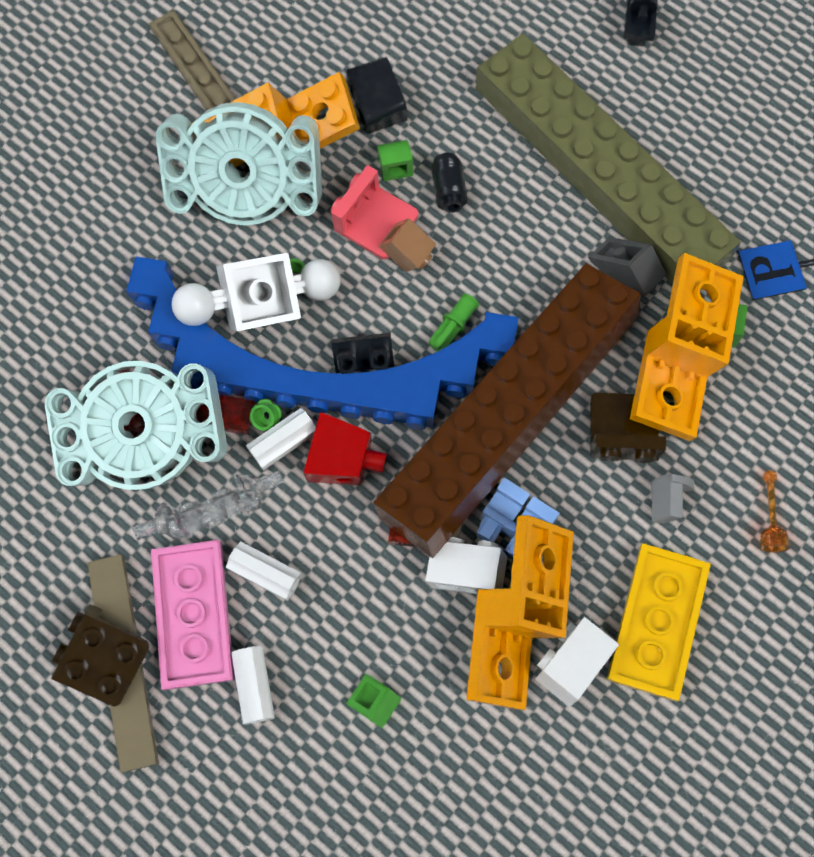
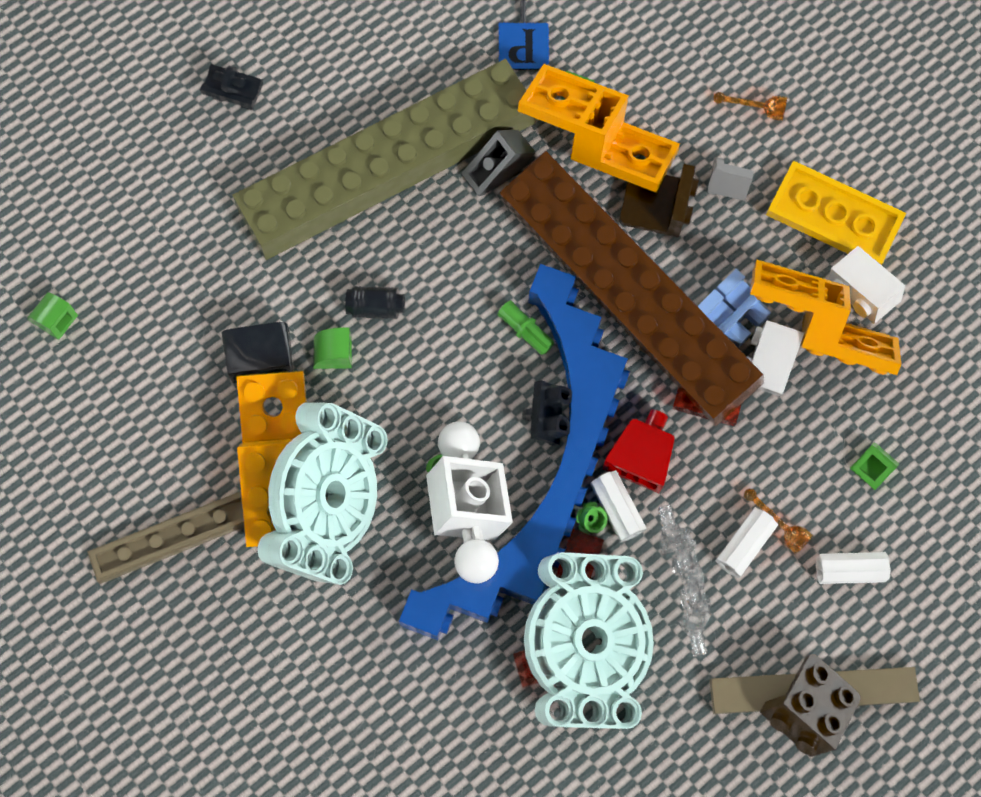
camera: 85 degrees left, 0 degrees up
bright pink piece [151,540,235,691] -> none
coral bracket [331,165,418,259] -> none
medium nougat brick [378,218,437,272] -> none
none -> clear orange hinge [744,488,814,555]

